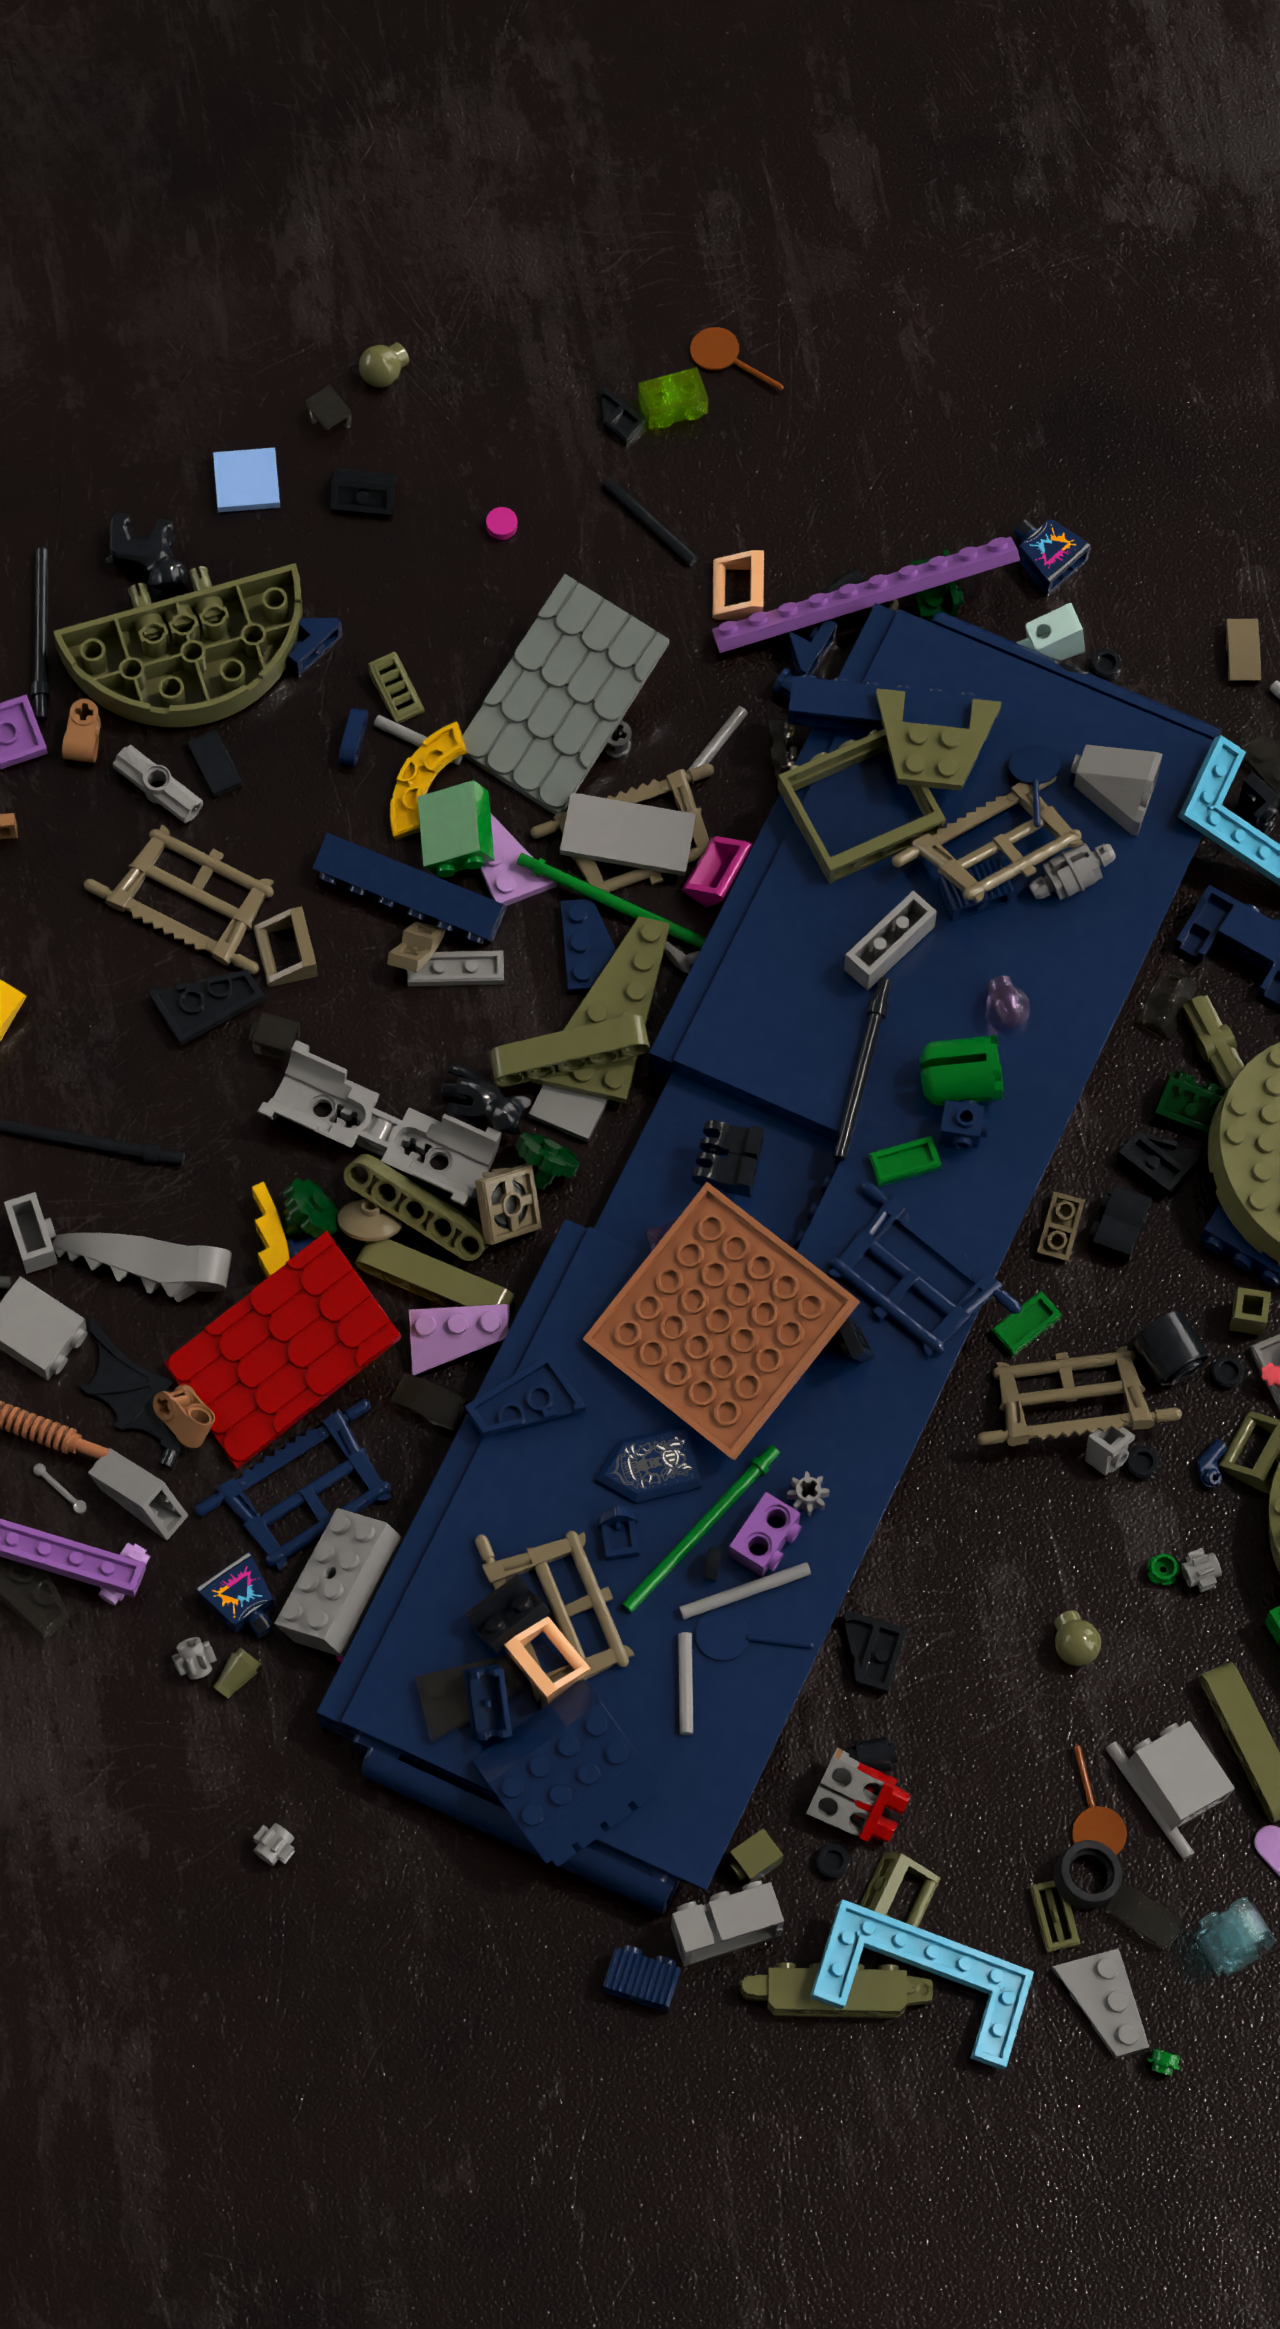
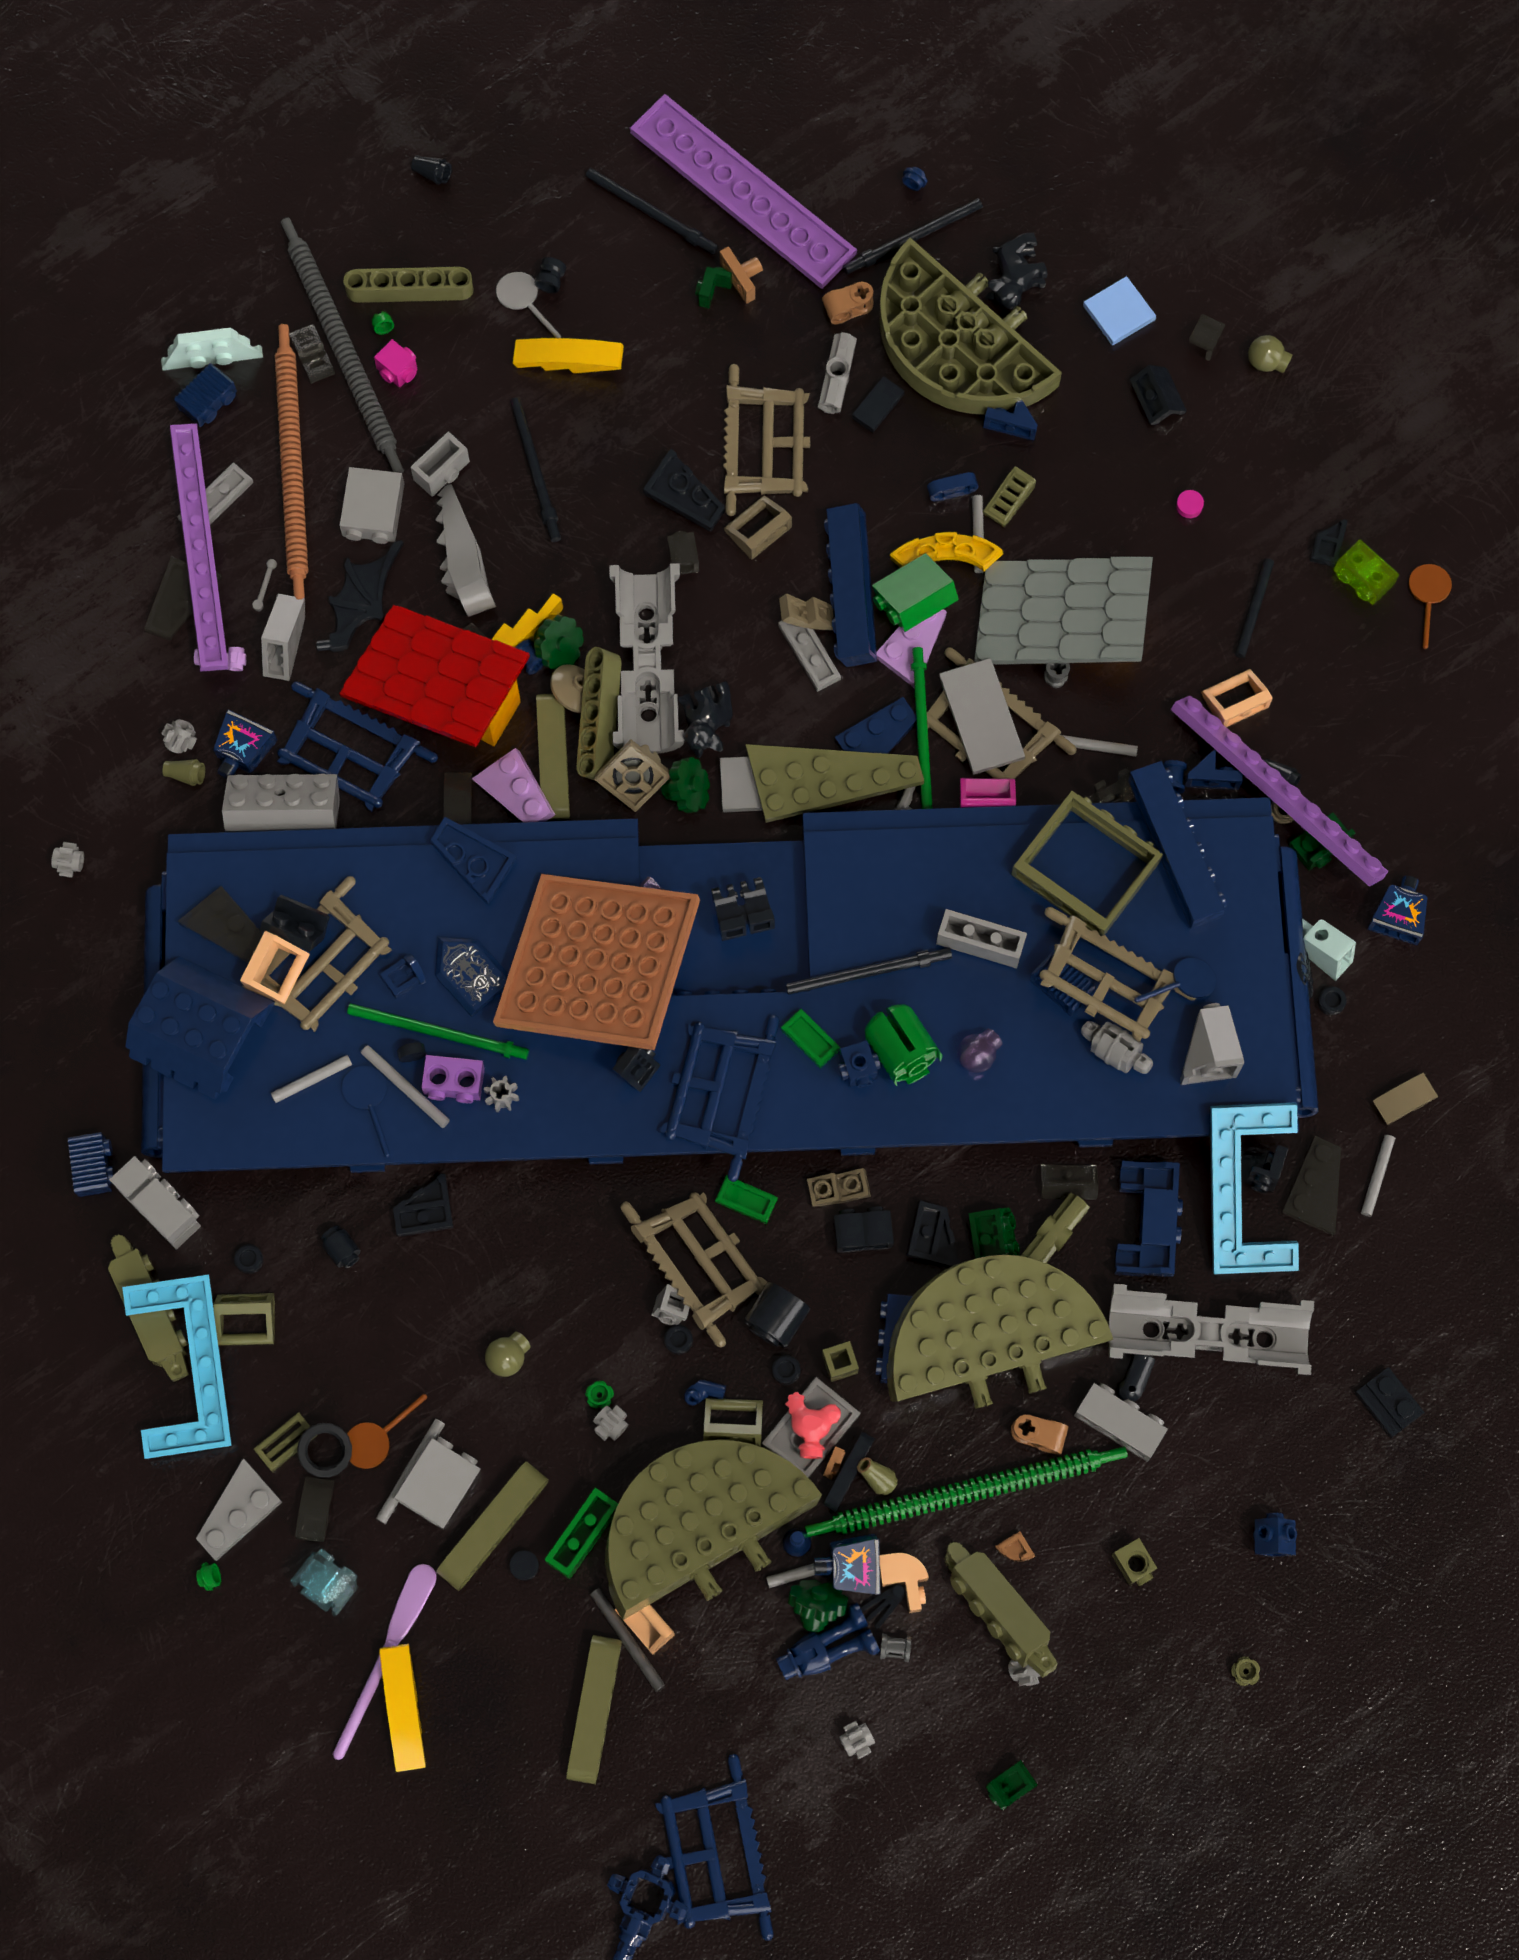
camera: 65 degrees right, 5 degrees up
medium nougat piece [153,1384,215,1448] -> none
dark blue hinge [462,1664,512,1740] -> none
olive beam [489,1015,650,1087] -> none
olive brick [728,1828,784,1884] -> none
light grey hips [806,1747,911,1842] -> none
olive wing [876,688,1001,791] -> none

